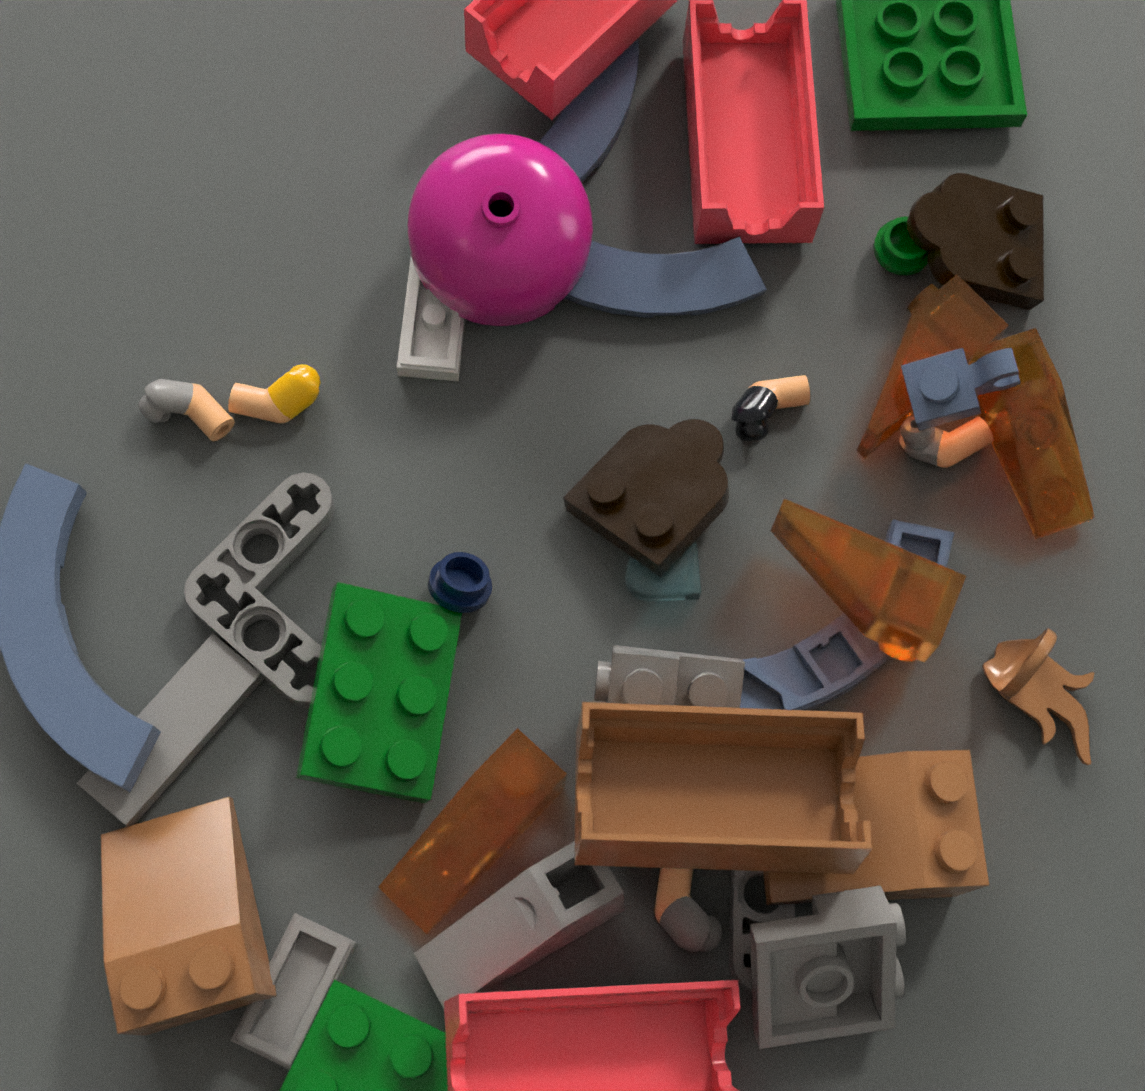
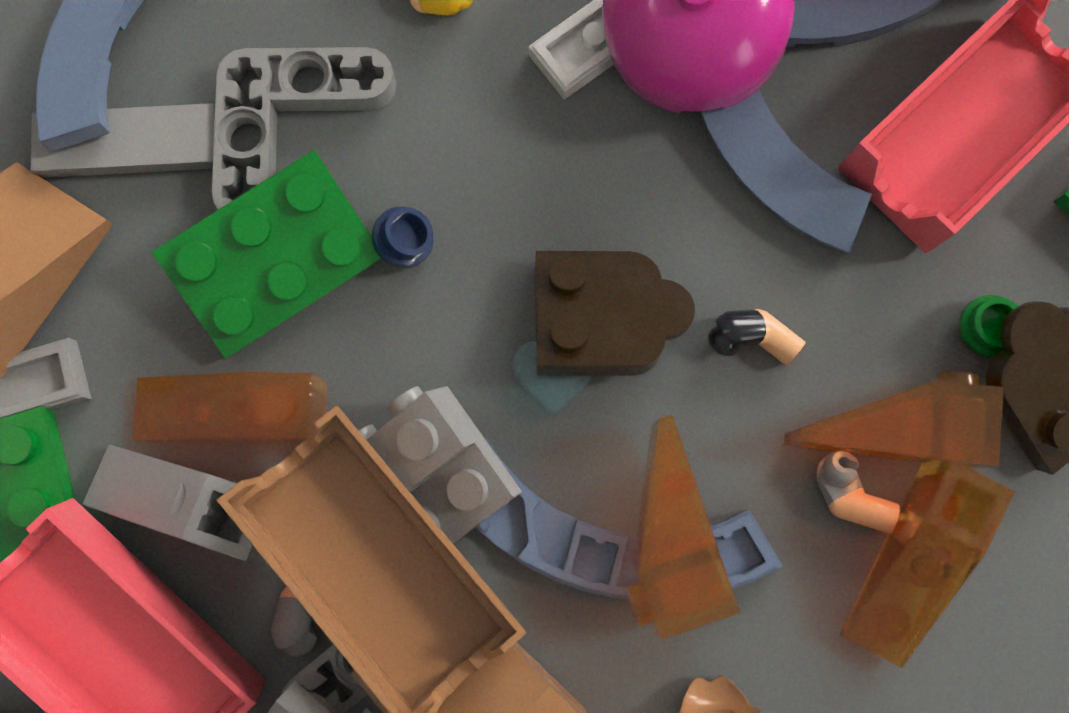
camera: 55 degrees right, 10 degrees up
sand blue plate [901,348,1021,431] -> none

